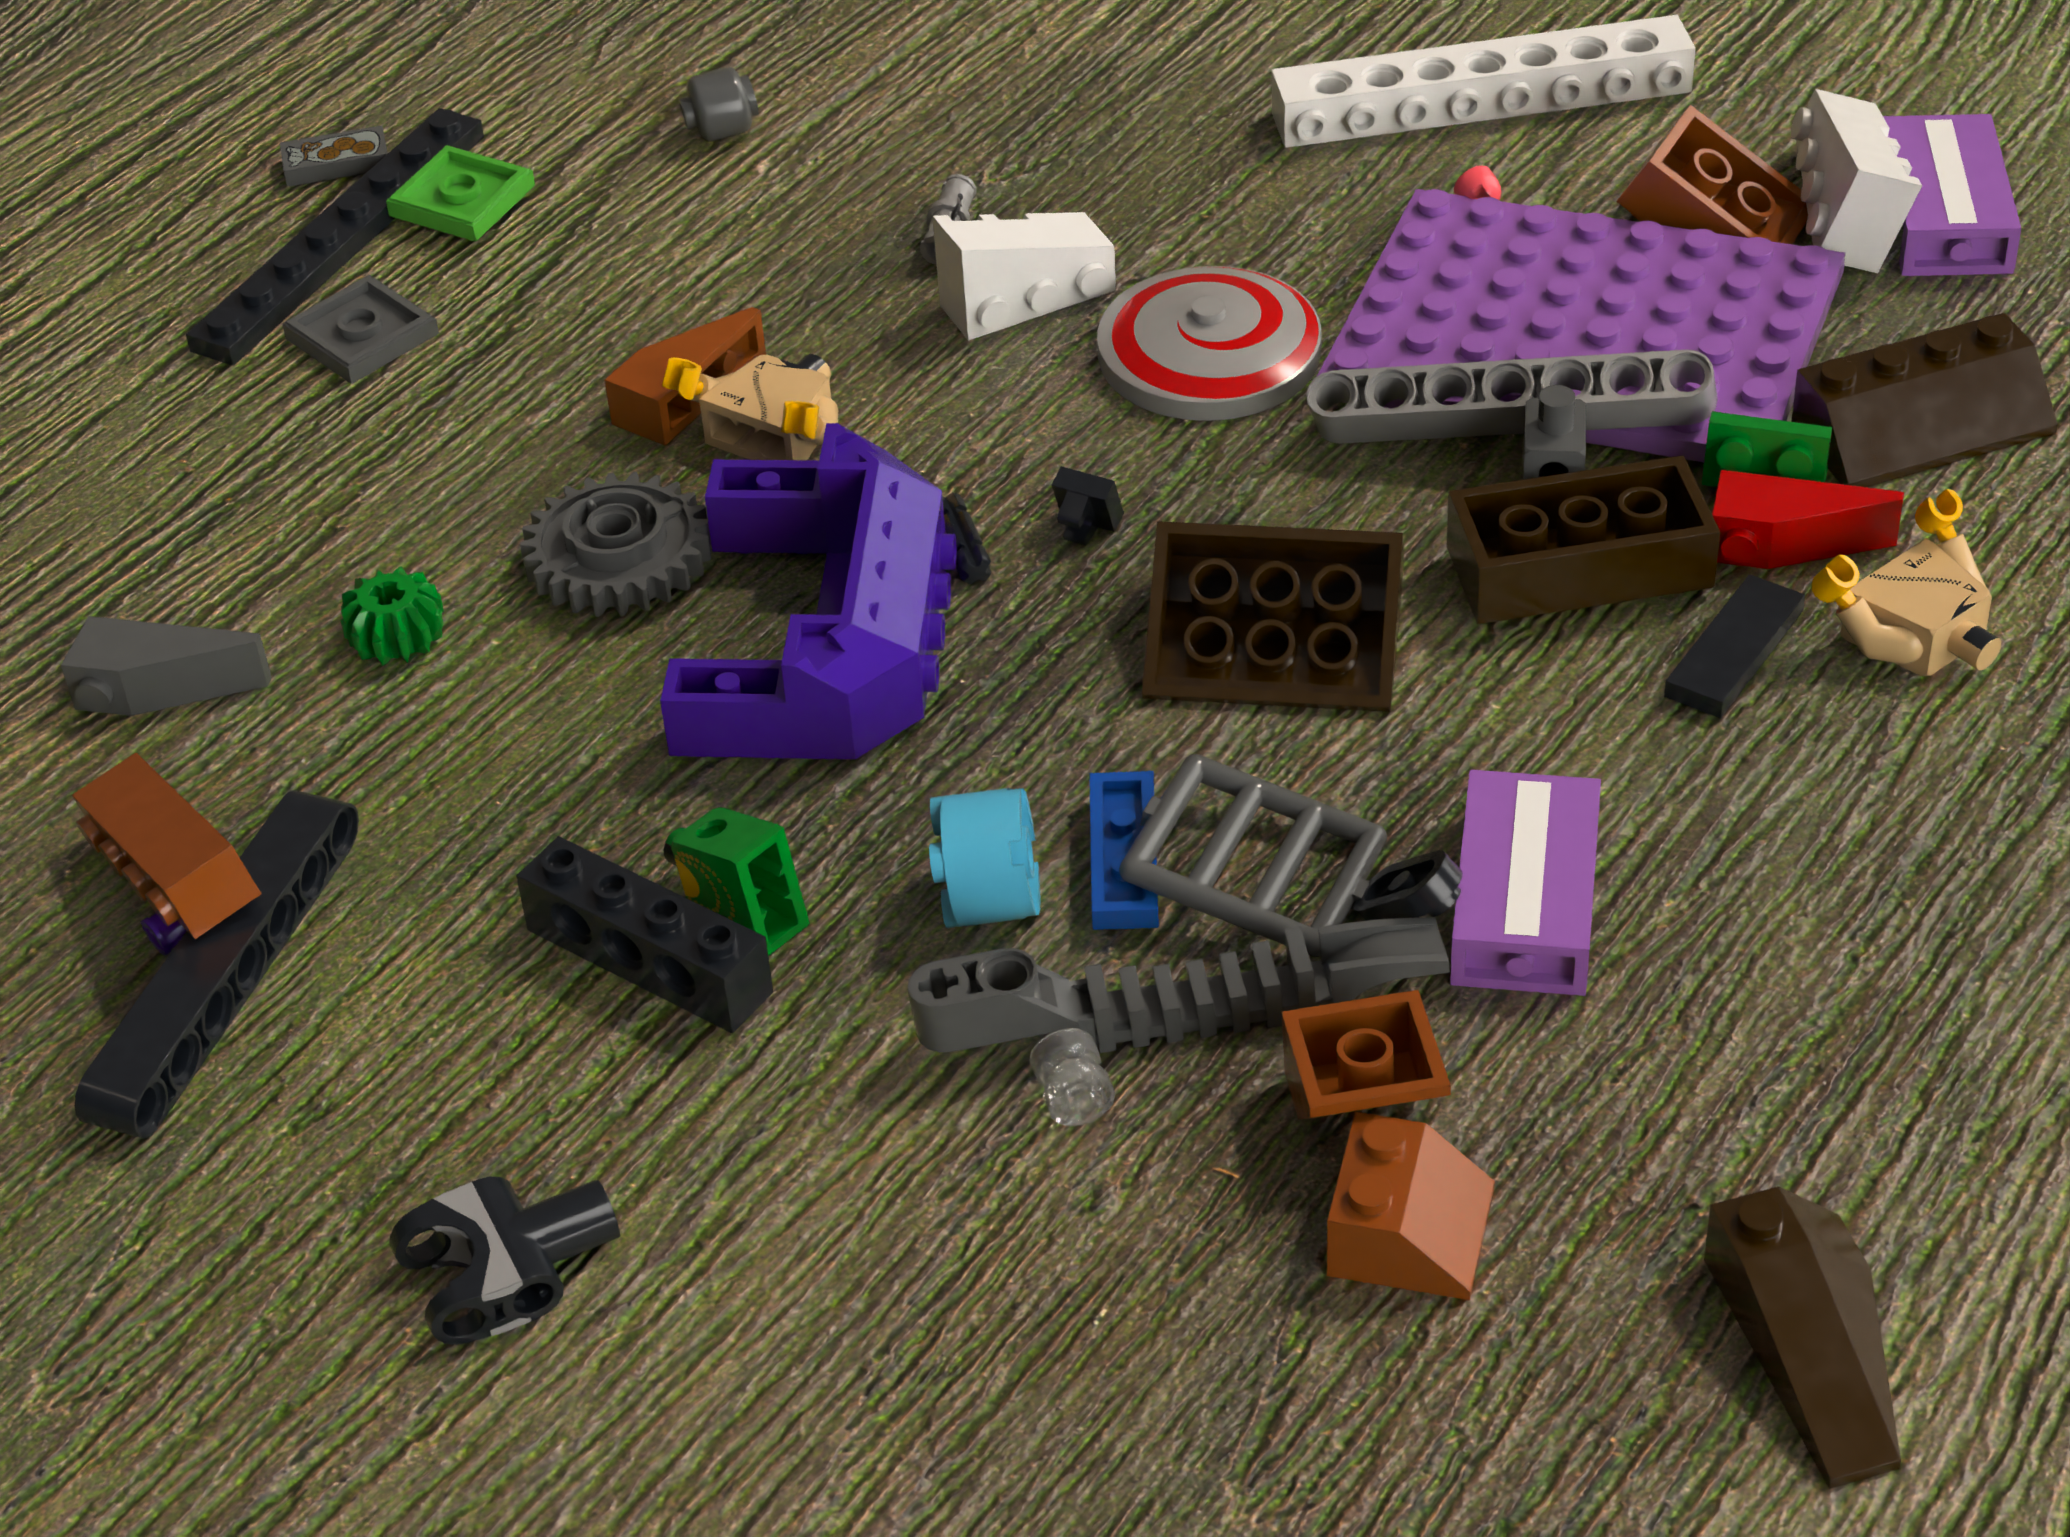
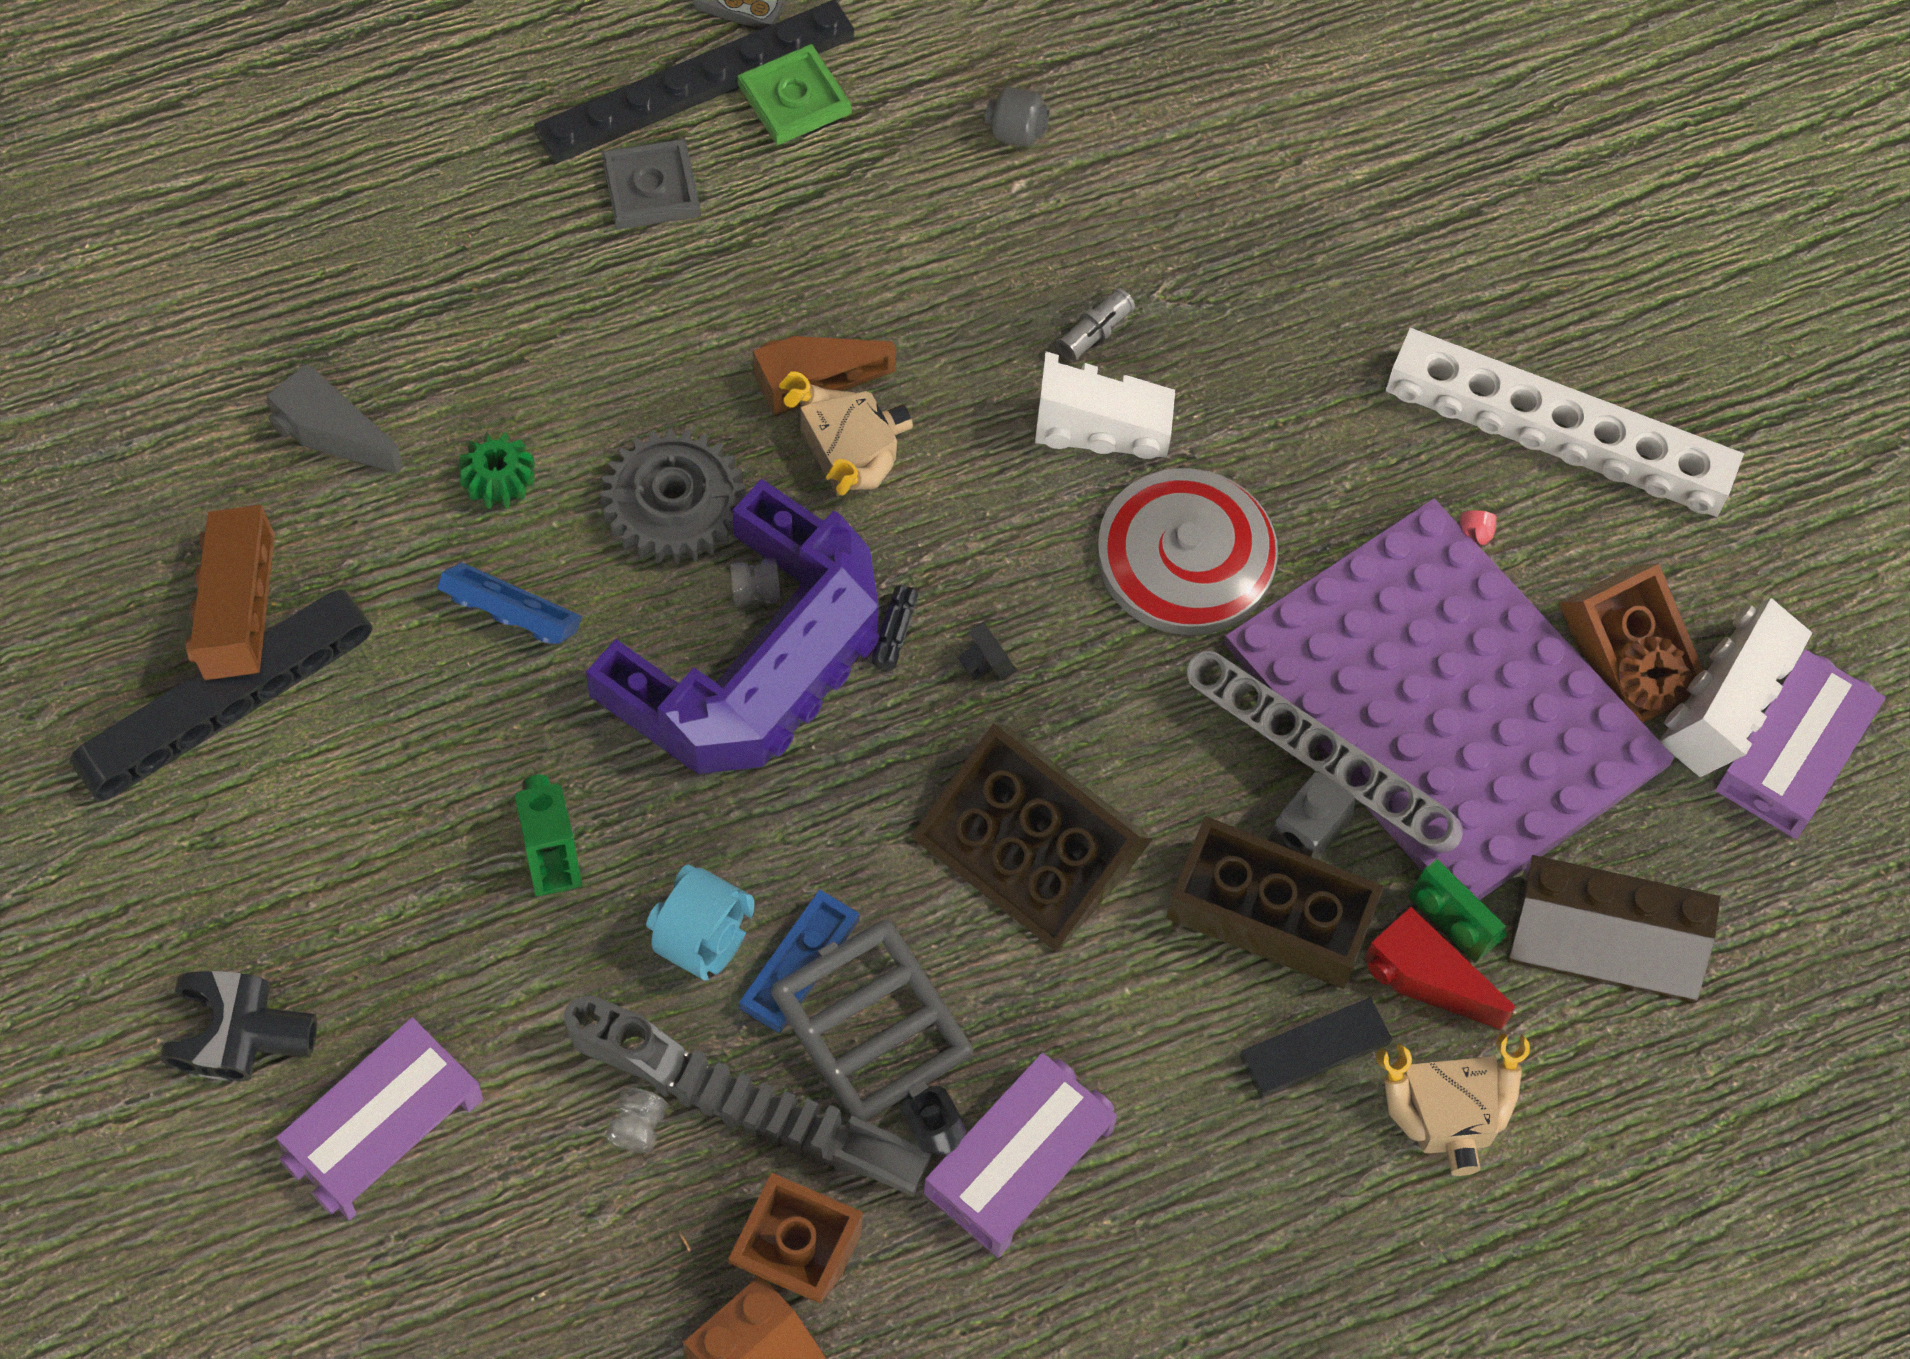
camera: 25 degrees right, 20 degrees up
black brick [516,836,773,1034] -> none
none -> medium lavender panel [276,1017,483,1221]
none -> blue plate [437,562,582,644]
none -> clear wheel [730,558,780,608]
none -> dark orange gear [1619,636,1690,710]

